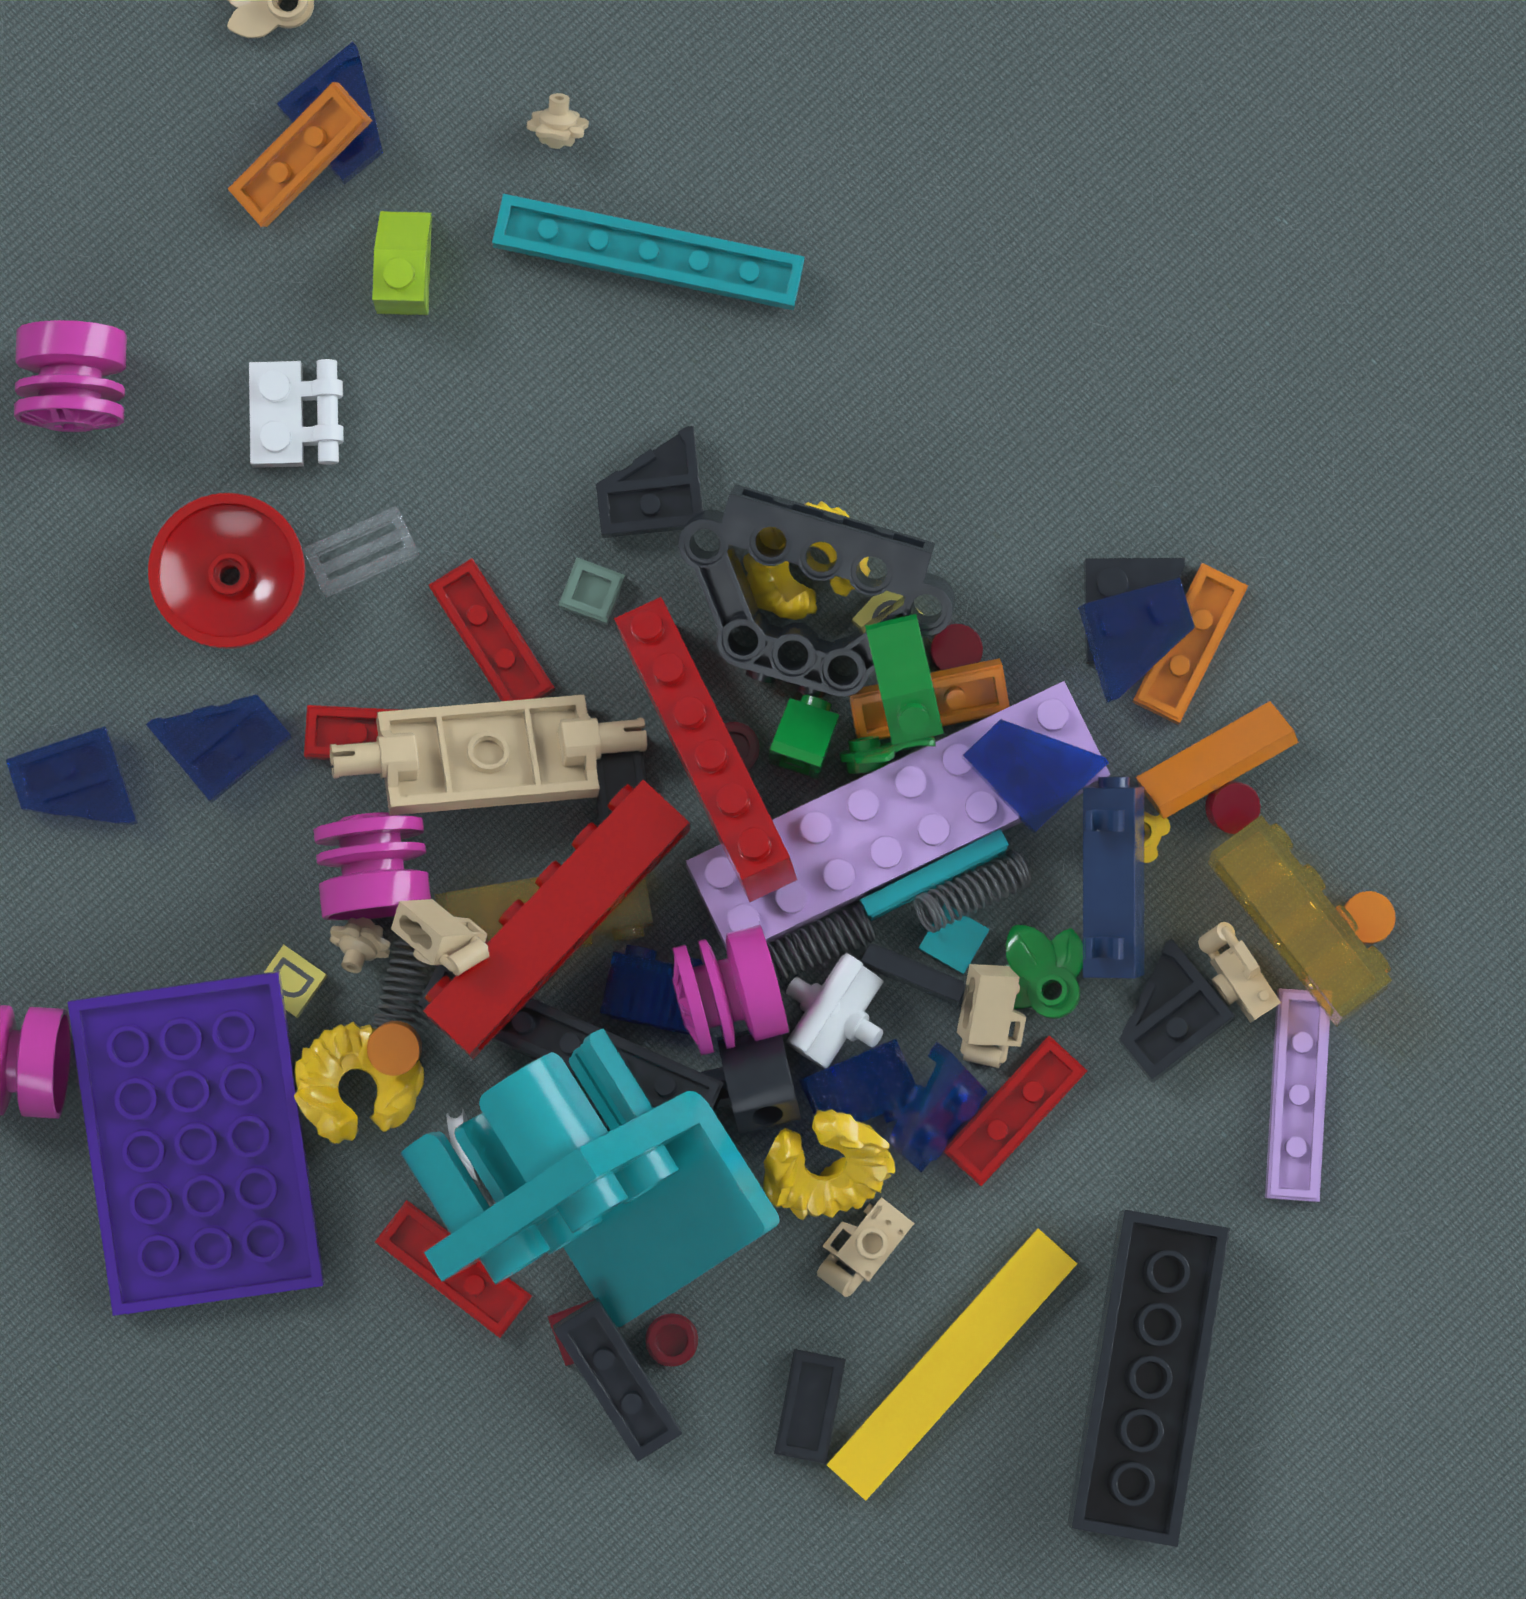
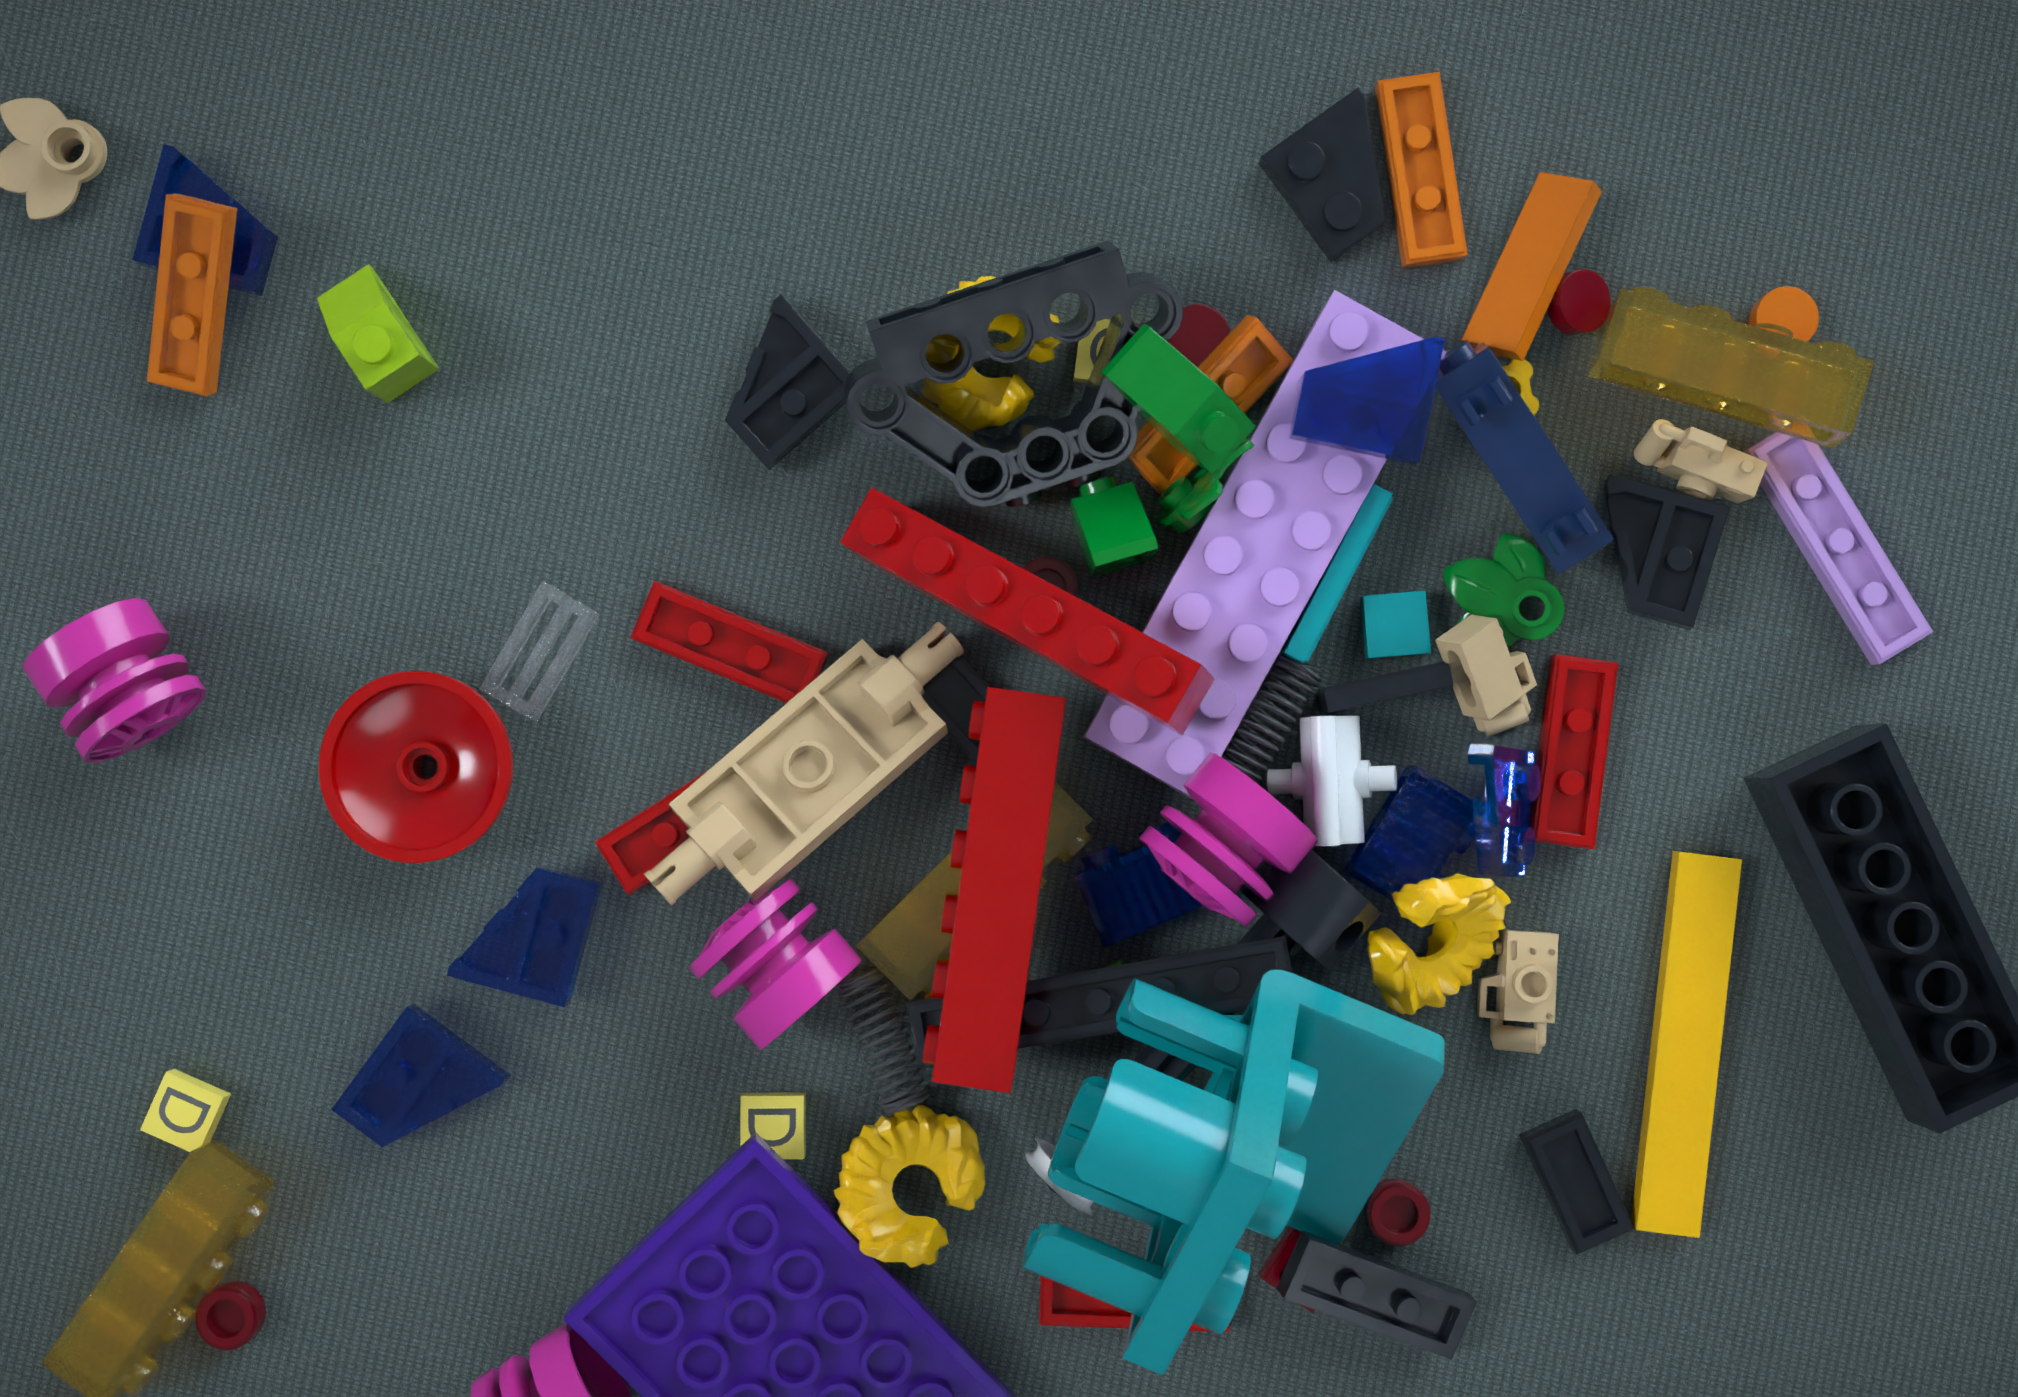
camera: 30 degrees left, 5 degrees up
white plate [249,359,344,468] -> none
tan plant [330,917,391,973] -> none
orange tile [367,1021,422,1076] -> none
tan piece [391,899,489,976] -> none
teal plate [492,194,805,310] -> none
tan plant [527,93,589,149] -> none
sand green tile [559,557,626,626] -> none
dark grey piece [914,850,1031,933] -> none
clear blue wing [1078,578,1195,703] -> none

